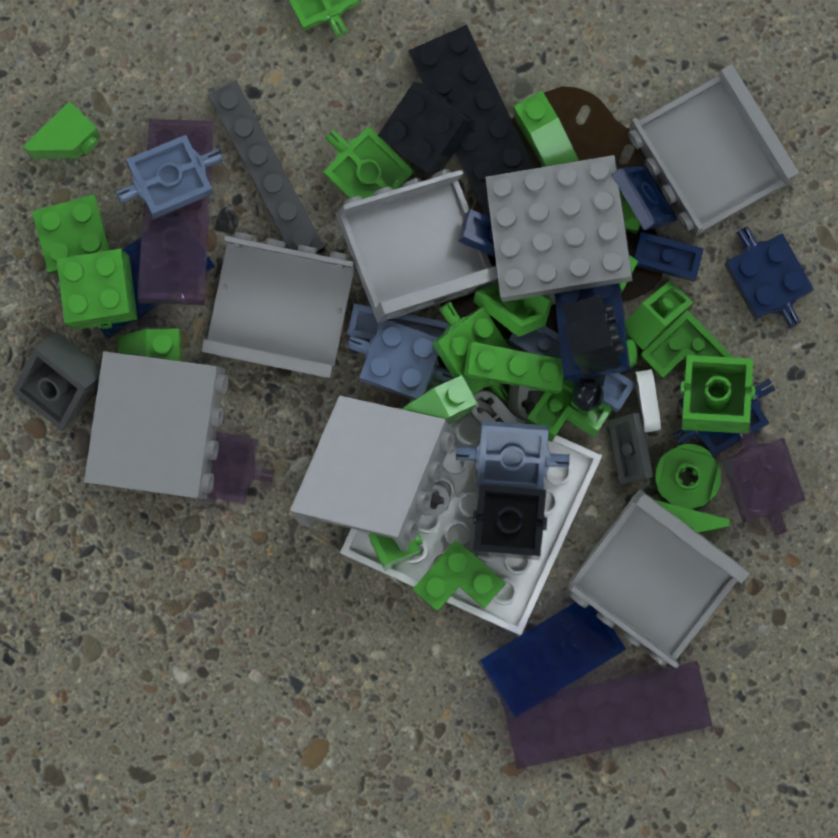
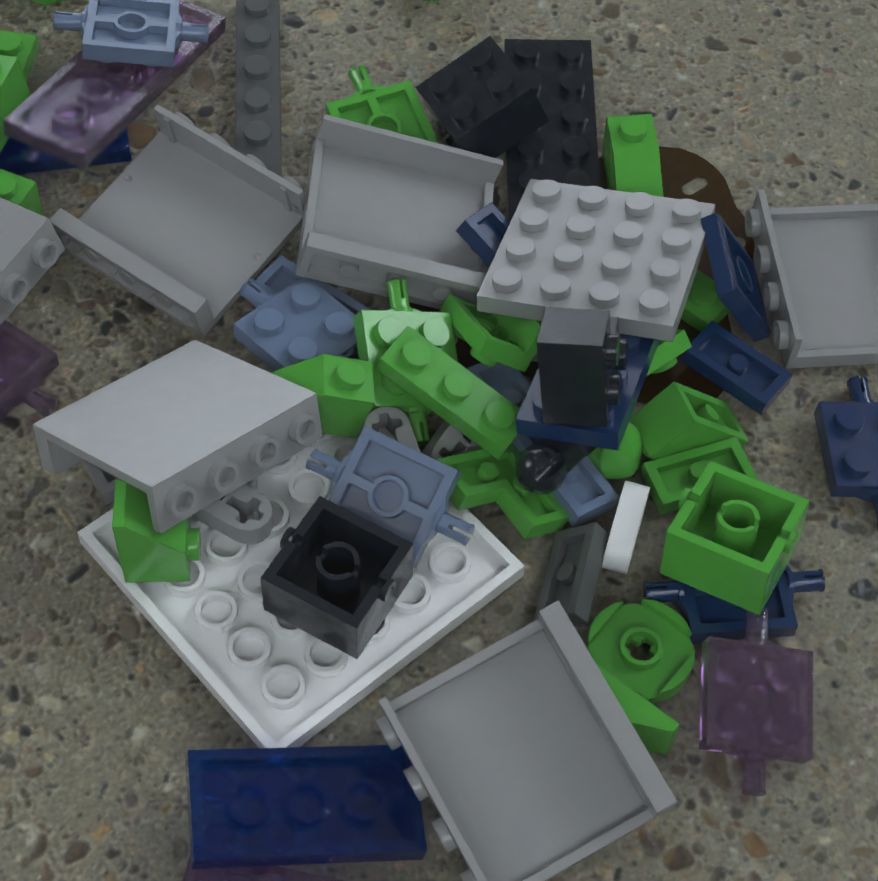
camera: 20 degrees right, 25 degrees down
bright green plate [412,540,506,612] -> none

